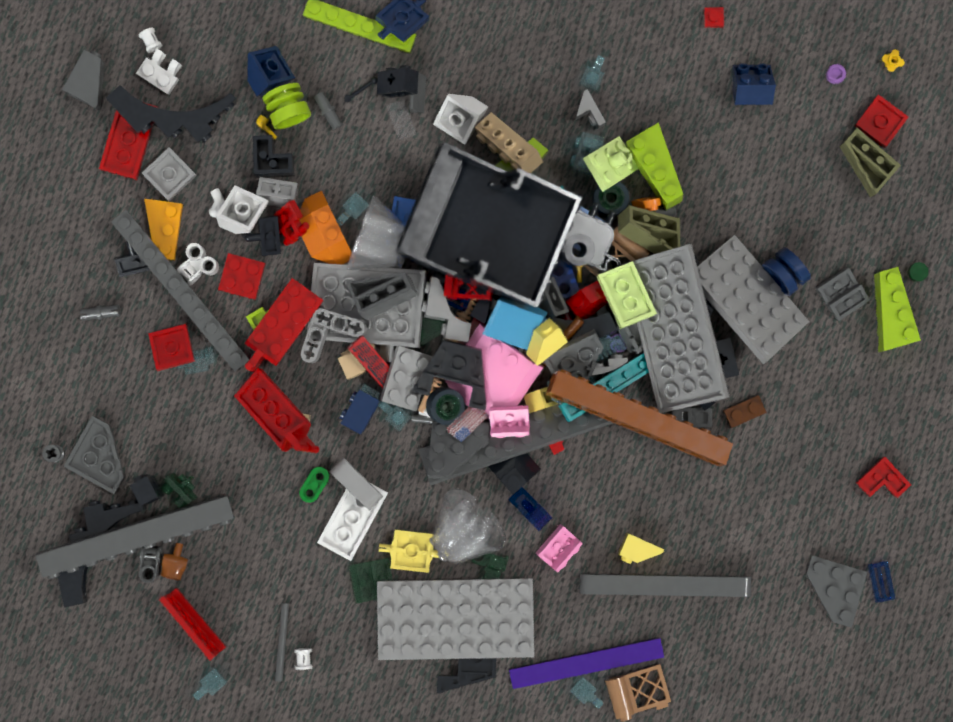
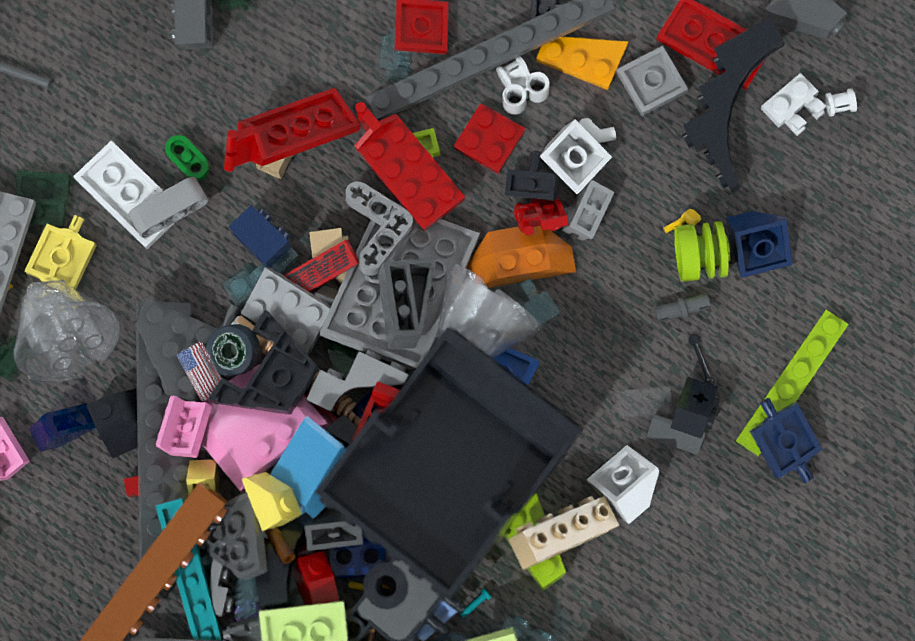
camera: 120 degrees right, 10 degrees down
black brick [253,135,295,178] -> none

